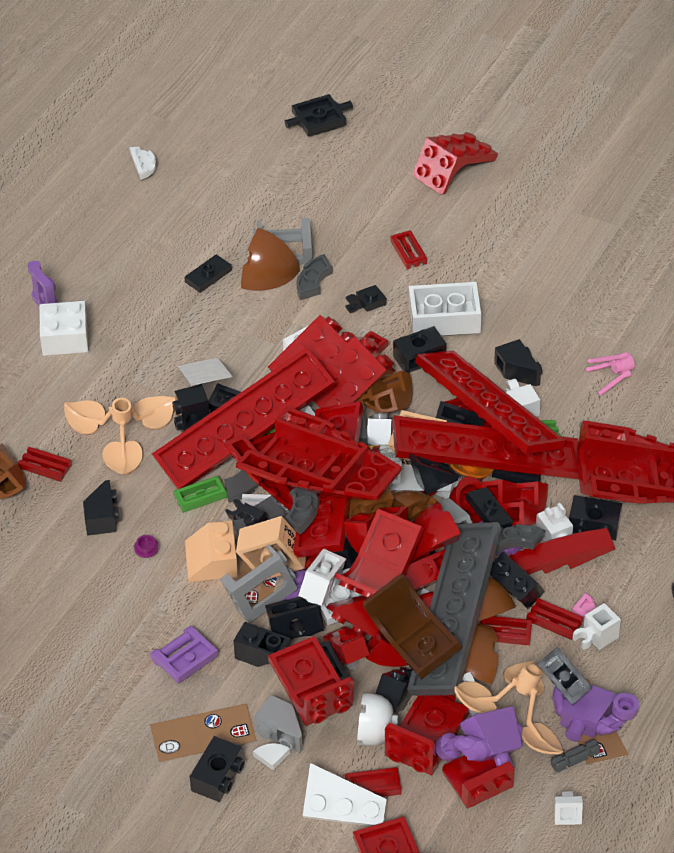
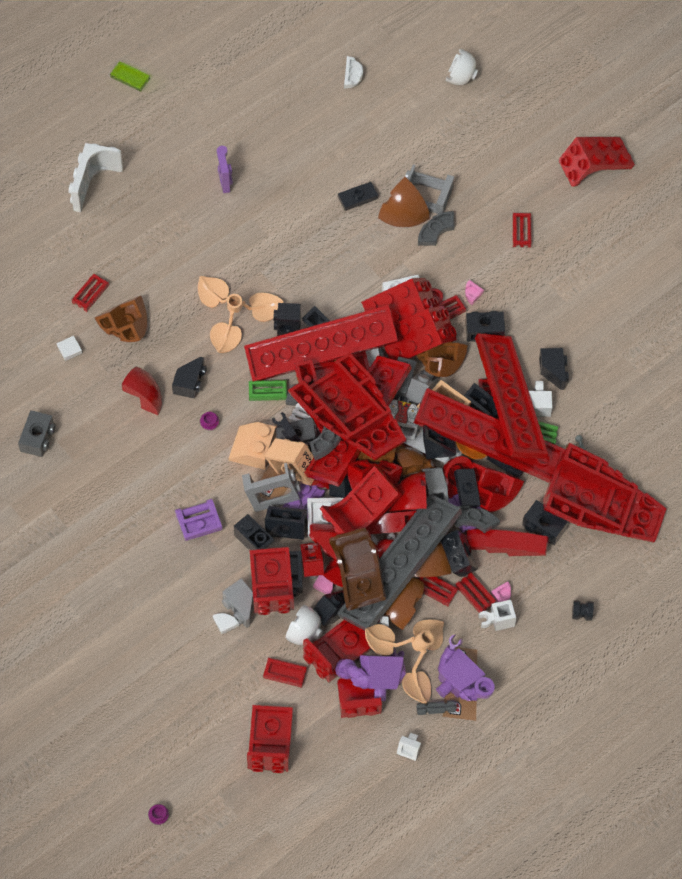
camera: 20 degrees right, 15 degrees up
red tile [18,447,72,482] -> none
white brick [39,301,88,356] -> none
medium nougat sticker [150,704,257,762] -> none
white sticker [178,358,233,386] -> none
black brick [189,736,245,802] -> none
black plate [284,94,353,136] -> none
white brick [298,549,346,606] -> none
white wing [303,763,387,826] -> none
black plate [345,285,387,313] -> none
white brick [409,282,481,336] -> none
white brick [536,503,573,542] -> none
brick [537,647,592,706] -> none
bright pink plant [585,352,635,395] -> none
none -> red brick [122,366,162,415]
none -> bright pink tile [313,575,333,594]
none -> white cylinder [446,49,478,85]
none -> bright pink tile [465,280,484,305]

